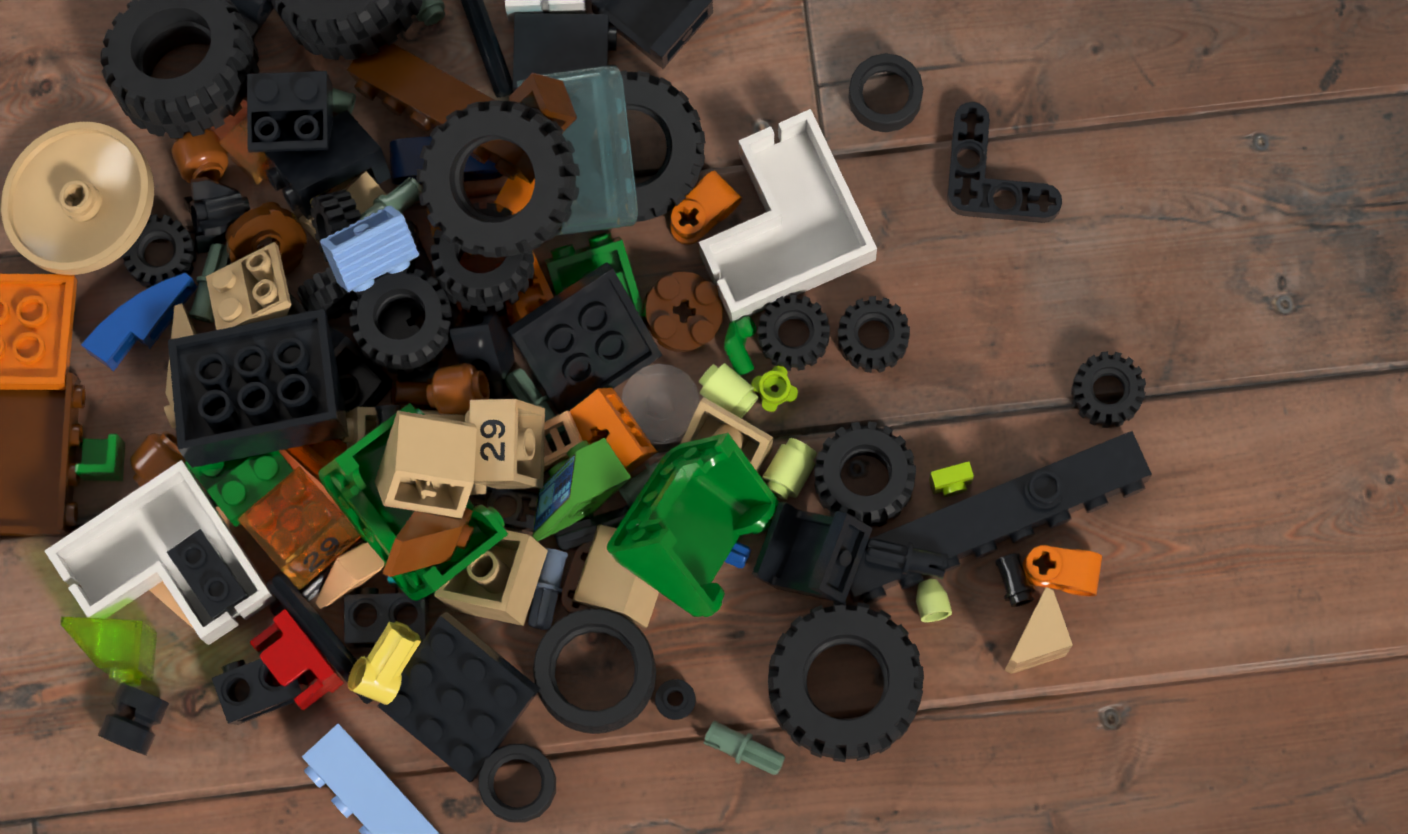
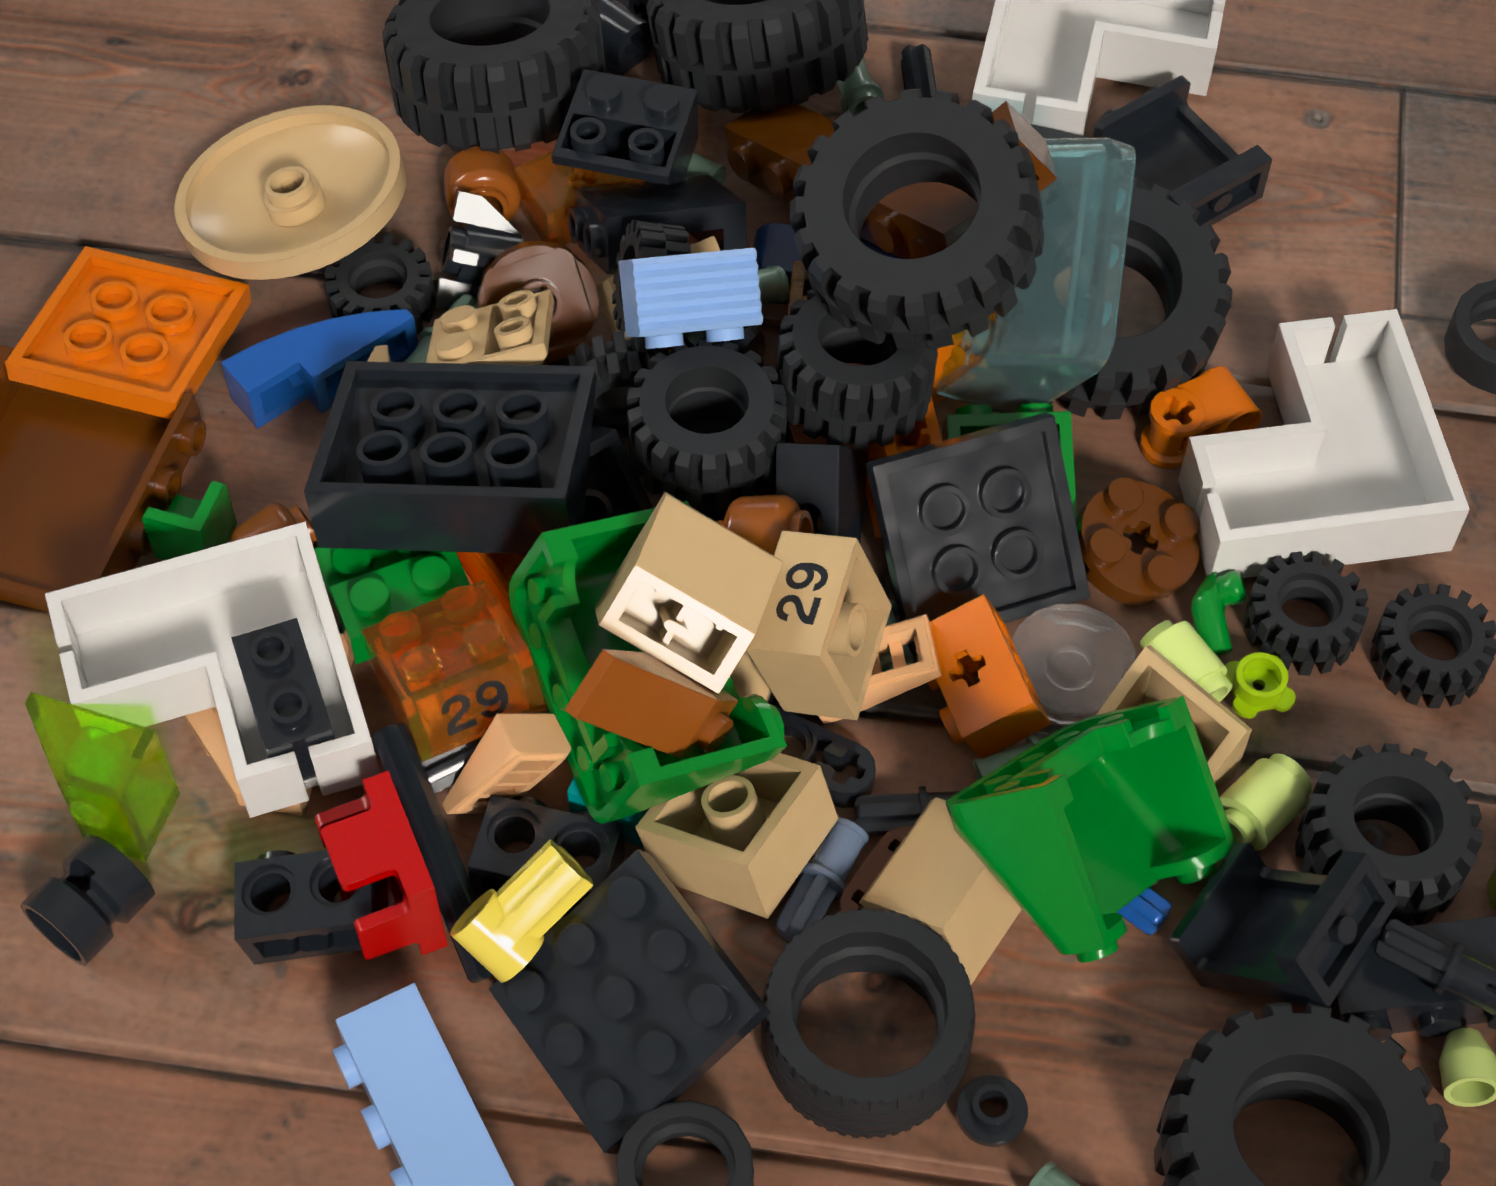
camera: 10 degrees right, 20 degrees down
bright green slope [532,438,631,542] -> none

